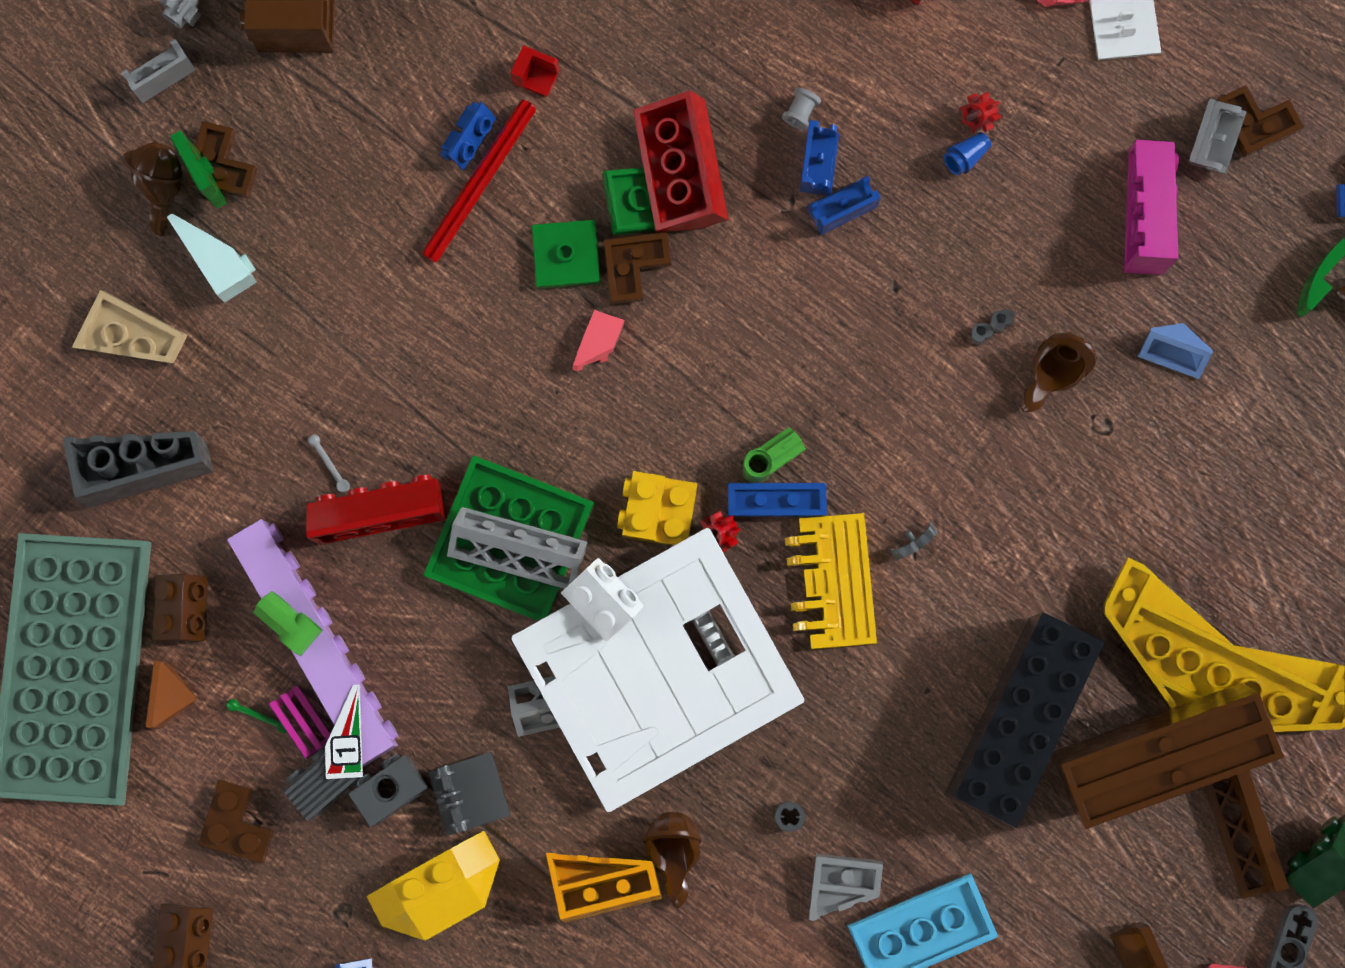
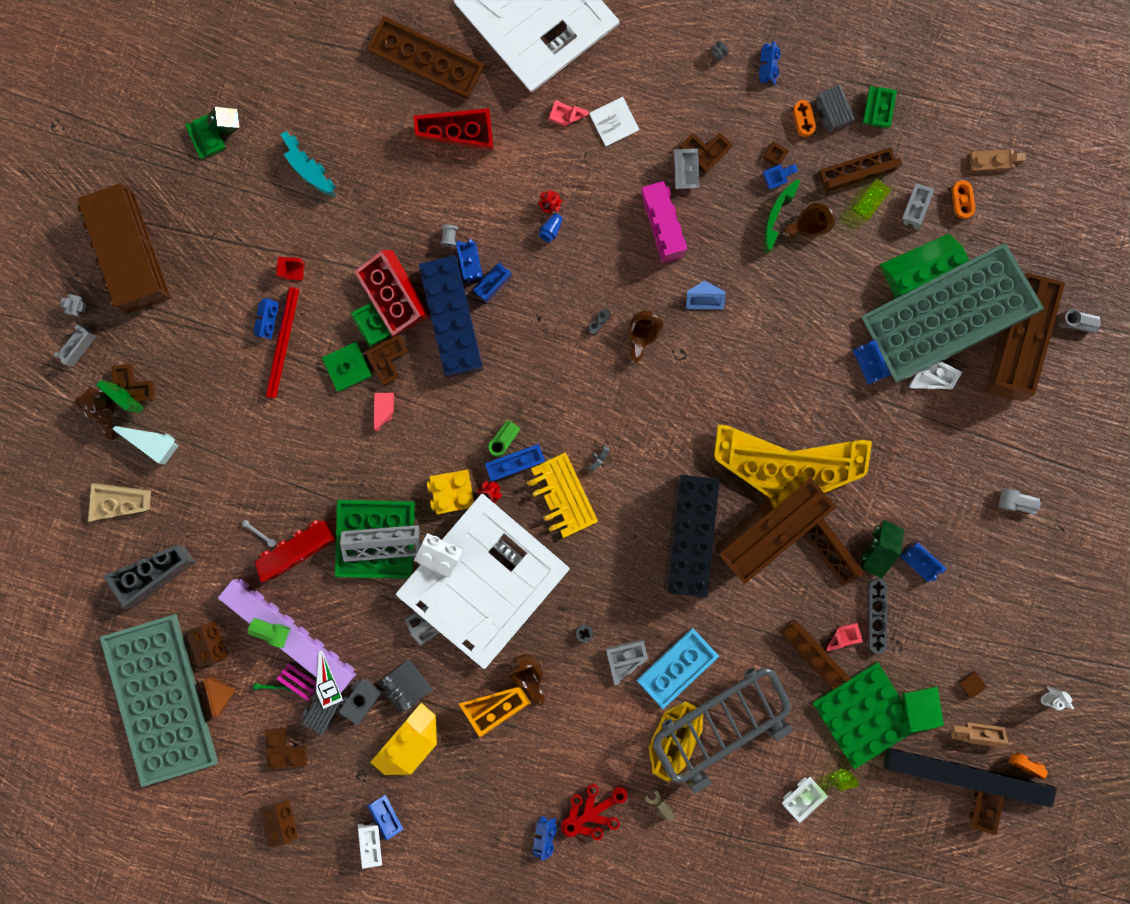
camera: 25 degrees left, 5 degrees up
none -> dark blue brick [419,255,484,378]

